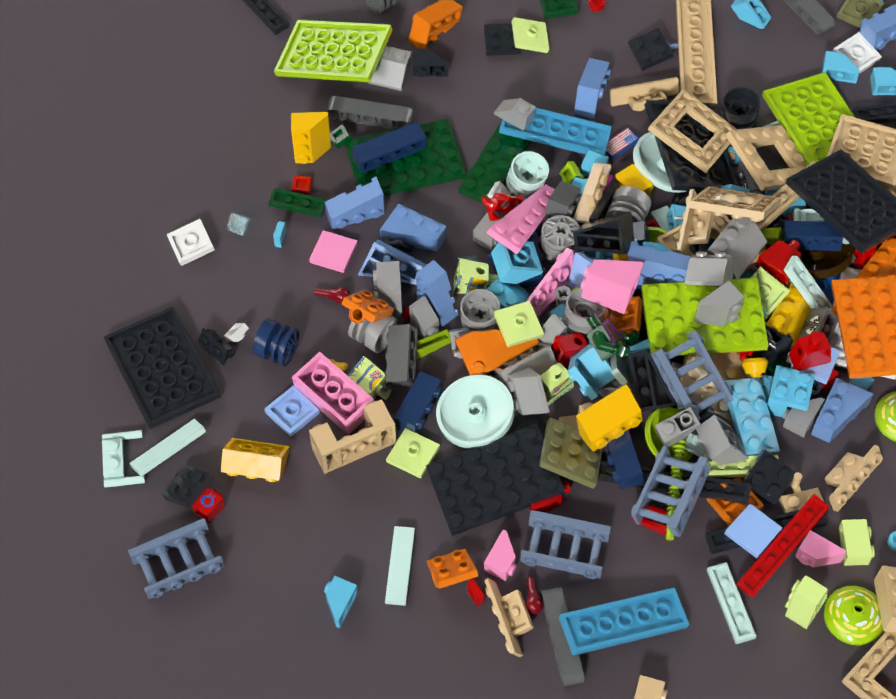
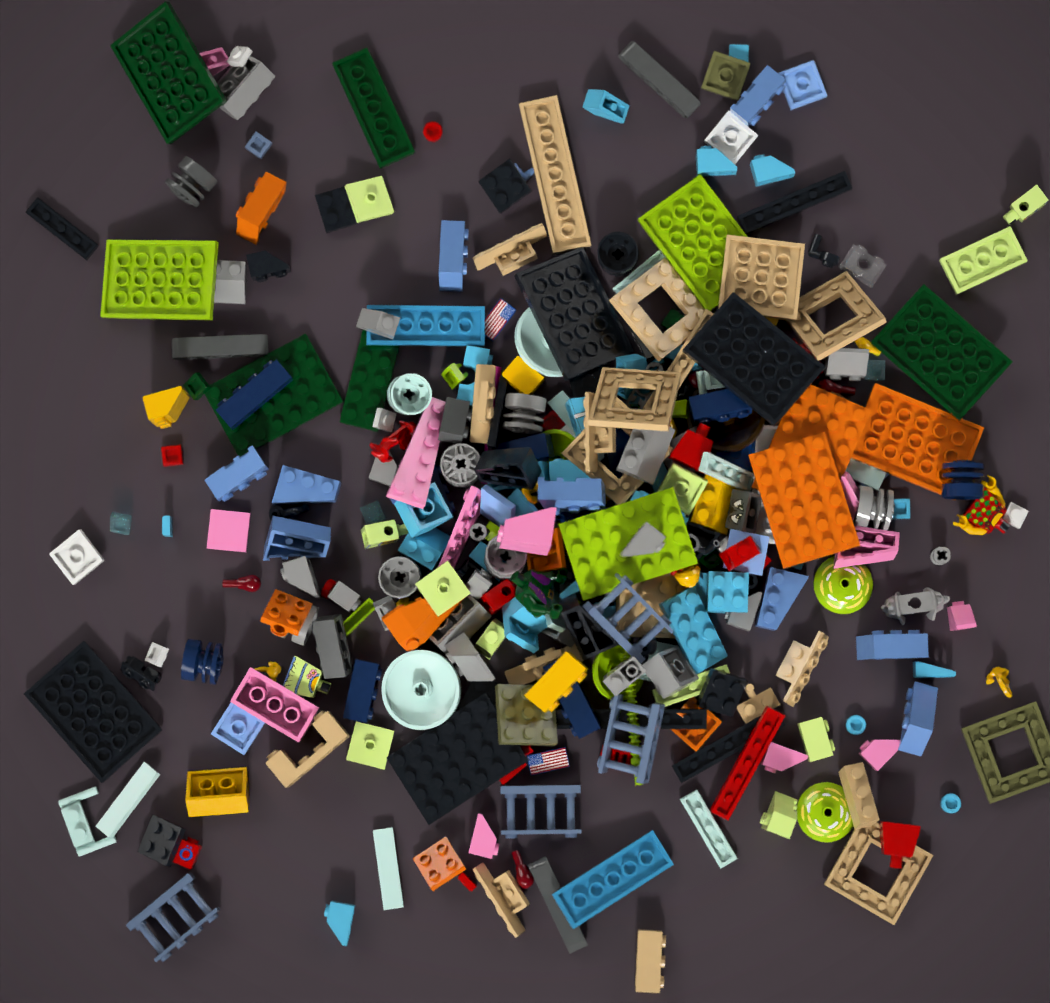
camera: 15 degrees left, 25 degrees up
dark green plate [269,188,326,218] -> none
medium blue wedge [416,260,459,327] -> none
tan plate [648,89,738,173] -> none
light grey slope [685,252,733,286] -> none
light blue tile [725,504,783,558] -> none
none -> tile [527,747,570,775]

